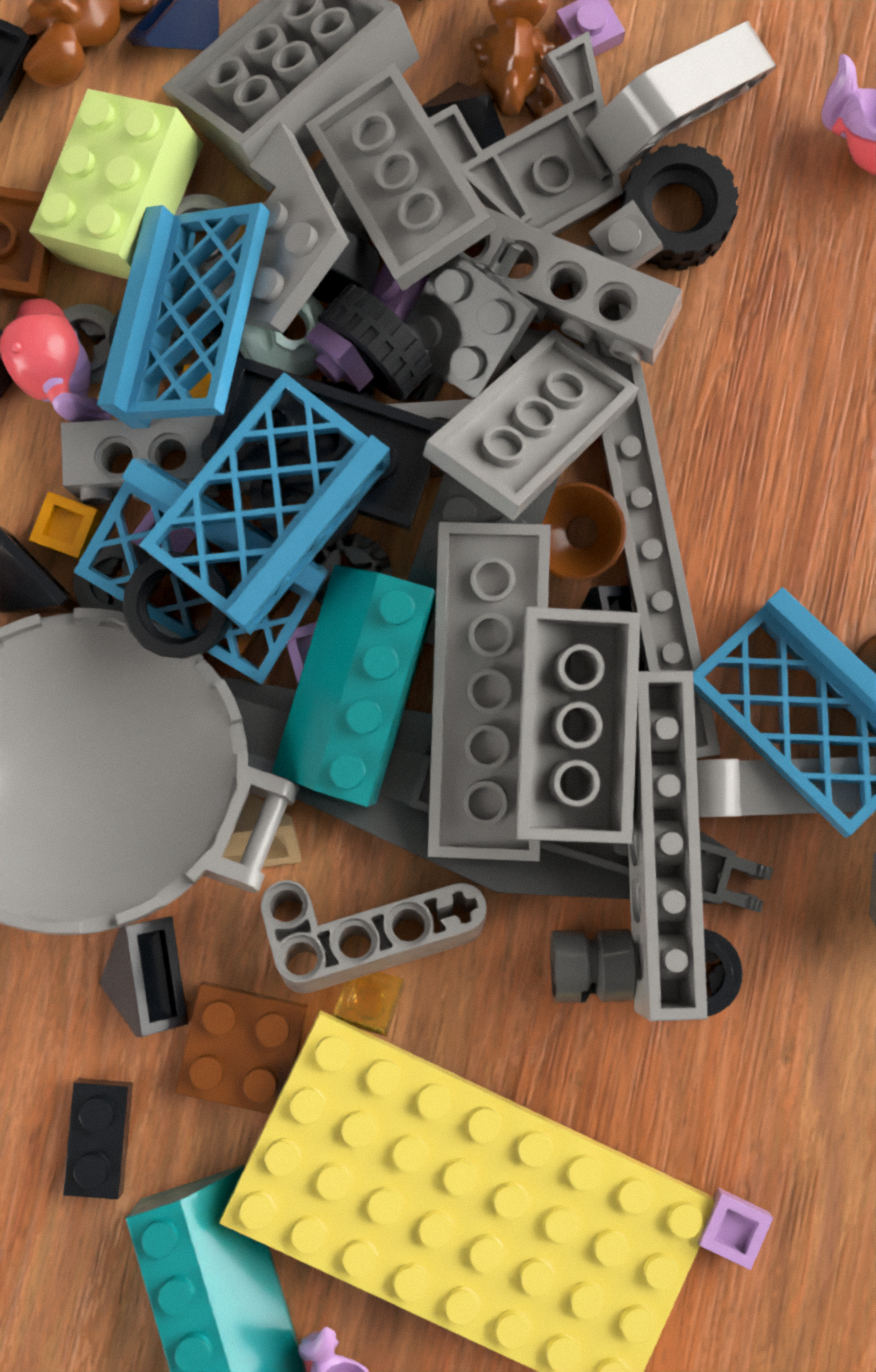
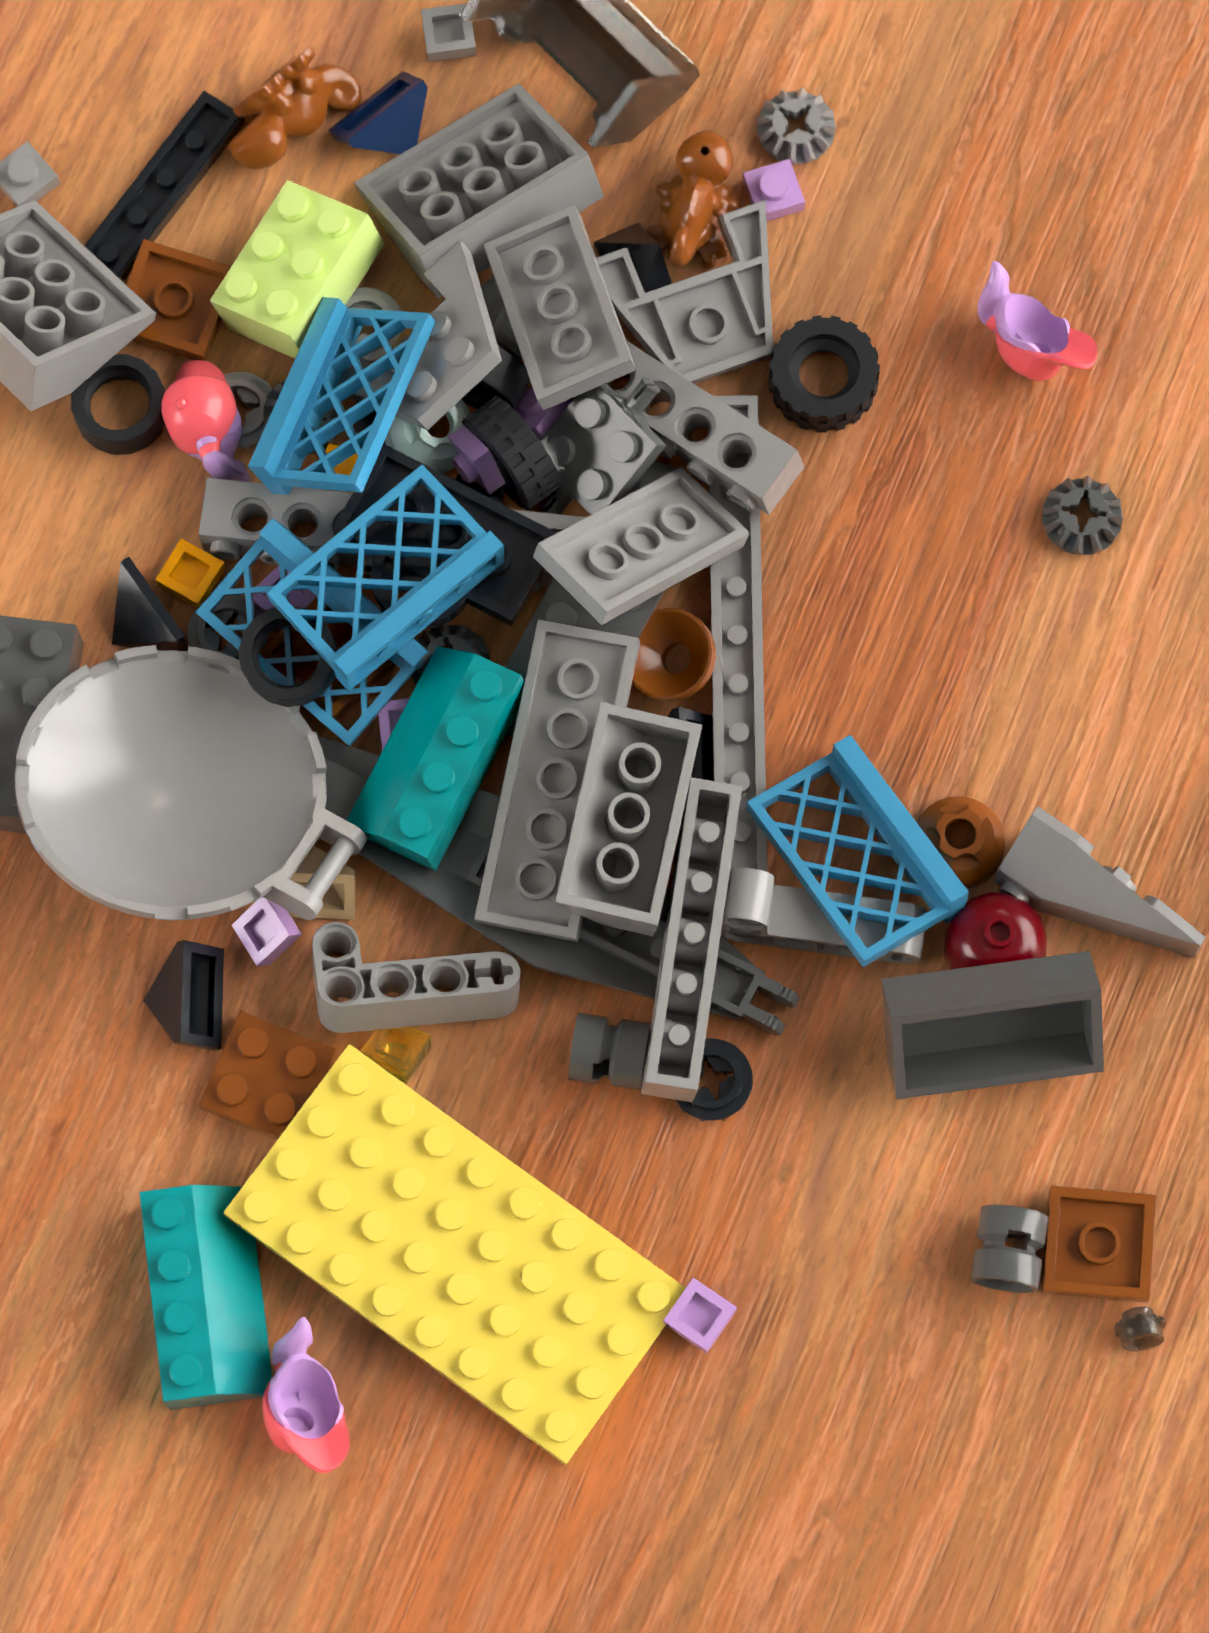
camera: 10 degrees right, 10 degrees down
black plate [63,1078,133,1199] -> none
beam [585,21,777,176] -> none
light grey plate [588,200,664,269] -> none
none -> lavender plate [232,897,302,966]

